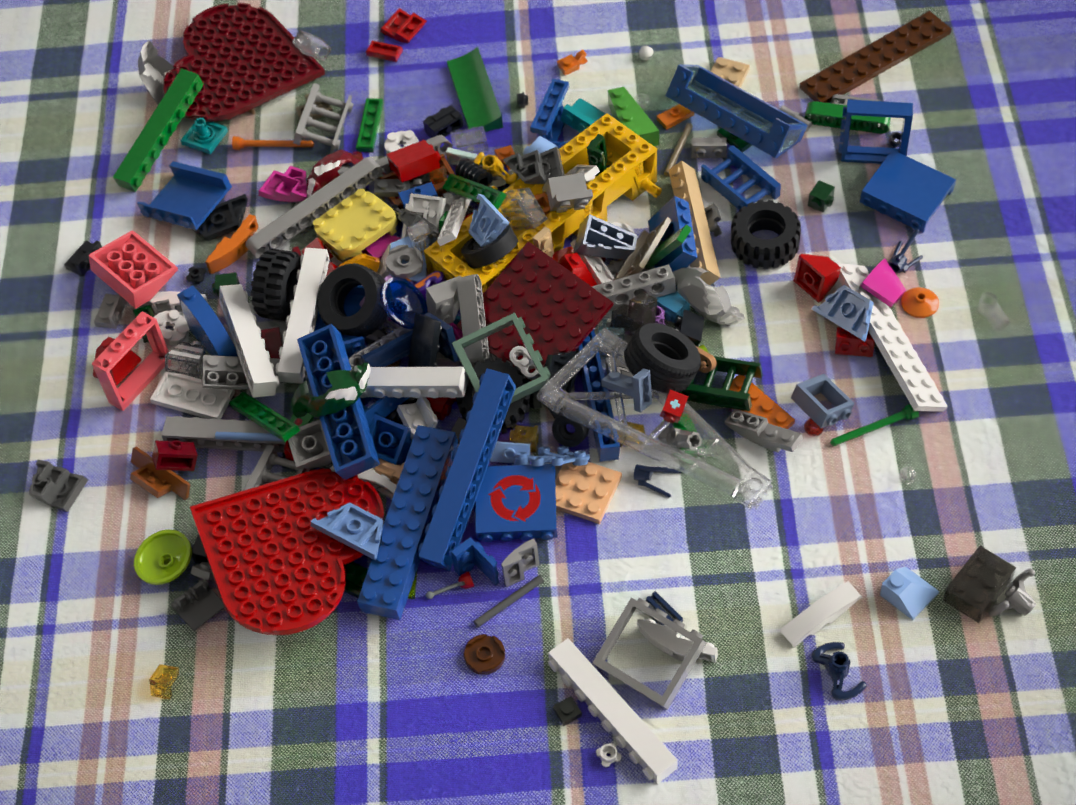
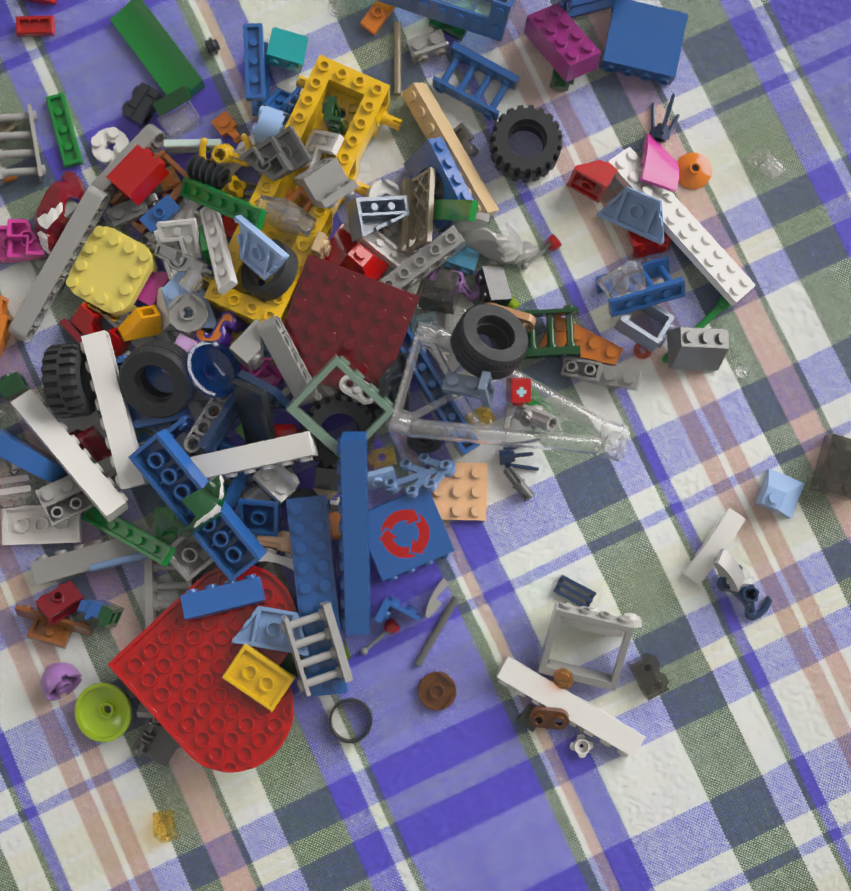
camera: 30 degrees left, 30 degrees up
bright green wedge [608,87,660,146] -> none
none -> medium lavender cylinder [40,662,82,701]
none -> hips [77,599,124,628]
none -> dark green slope [153,86,192,116]
none -> blue brick [180,574,266,621]
none -> yellow tile [222,643,295,712]
none -> light grey fence [279,601,353,697]
none -> black tyre [329,698,372,743]
none -> dark grey axle [503,466,535,502]
none -> hinge [521,234,562,270]
none -> magenta brick [524,3,601,82]
none -> reddish brown plate [529,706,569,730]
none -> clear orange tile [553,668,573,689]
none -> blue fence [595,256,685,317]
none -> clear slope [597,260,646,299]
none -> clear smoke brick [627,652,669,700]
none -> dark grey slope [667,327,729,371]
none -> light grey slope [714,549,745,592]

